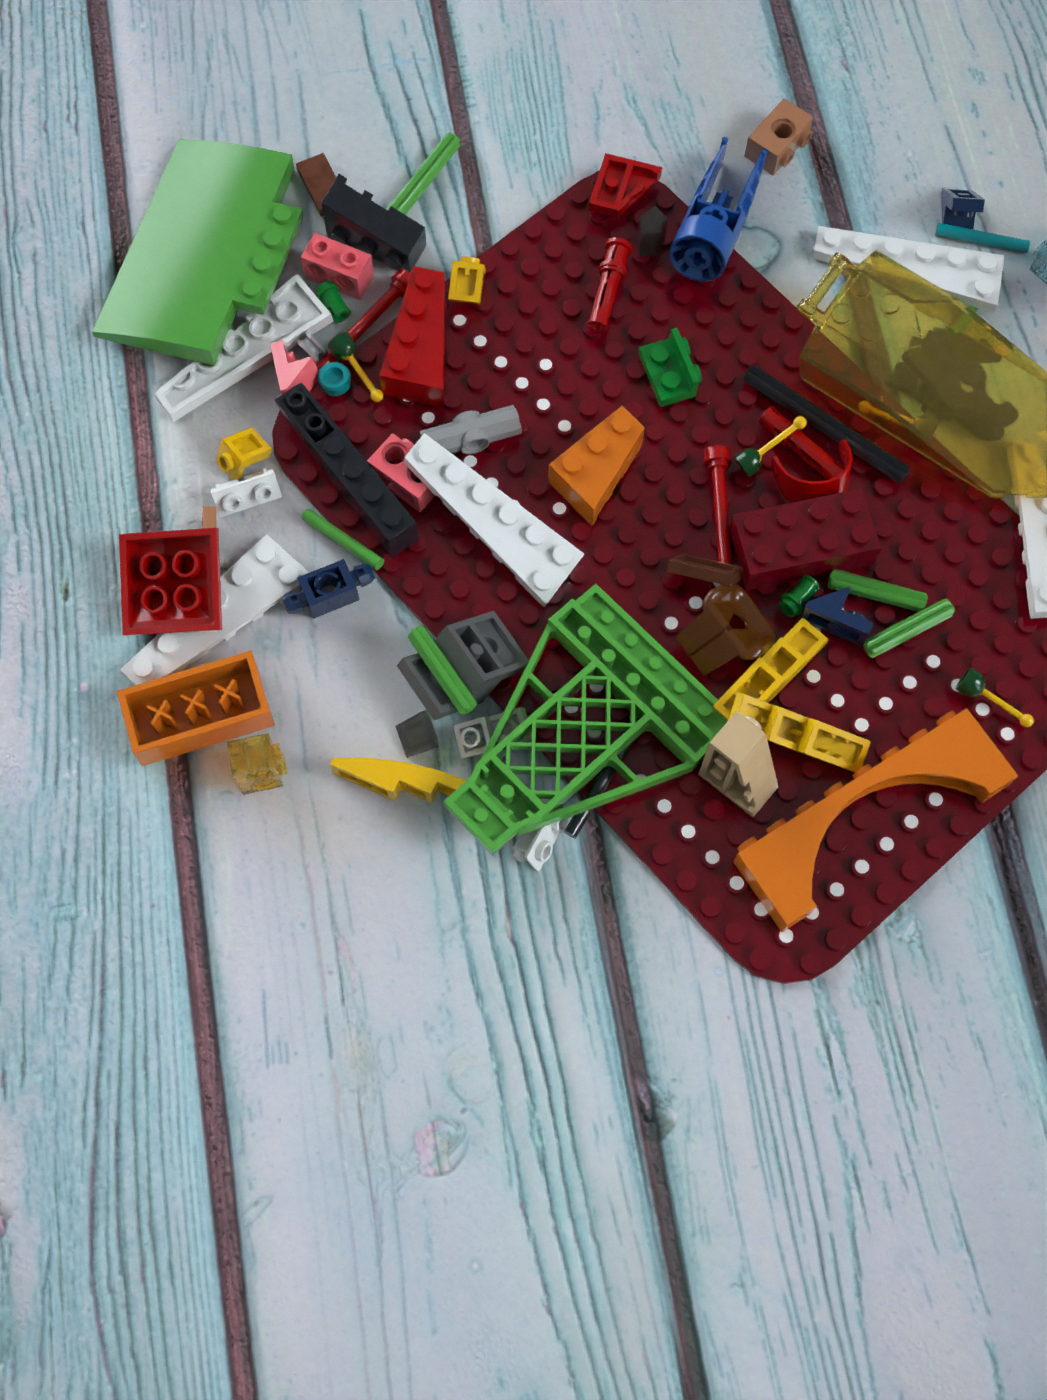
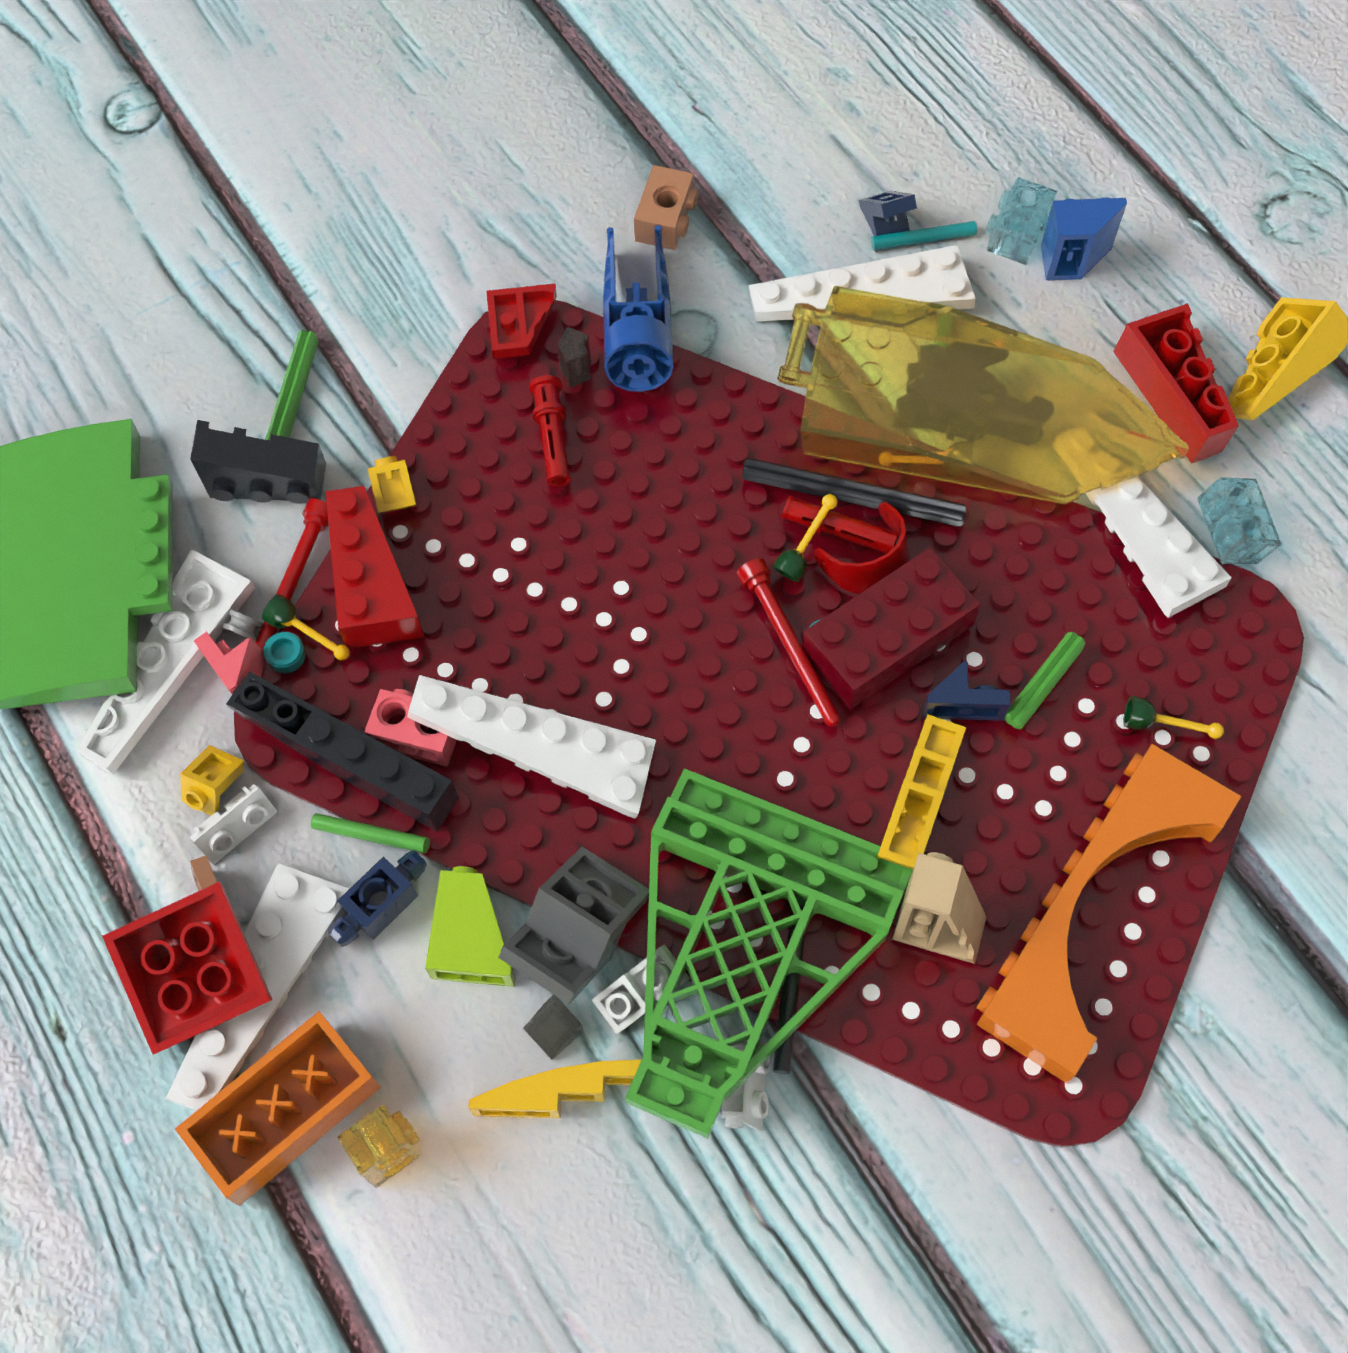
camera: 20 degrees left, 5 degrees down
copper tile [296,153,336,216] -> none
coral brick [301,233,374,301] -> none
green pin [316,281,351,323] -> none
bright green axle [408,625,477,715] -> none
light grey piece [420,405,522,454] -> none
orange wedge [548,406,645,526] -> none
green bracket [638,328,702,407] -> none
copper tile [667,553,743,586] -> none
reddish brown piece [676,584,776,676] -> none
yellow slope [727,692,871,772] -> none
green pin [778,575,820,617] -> none
bright green axle [828,569,928,612] -> none
none -> lime slope [425,866,516,987]

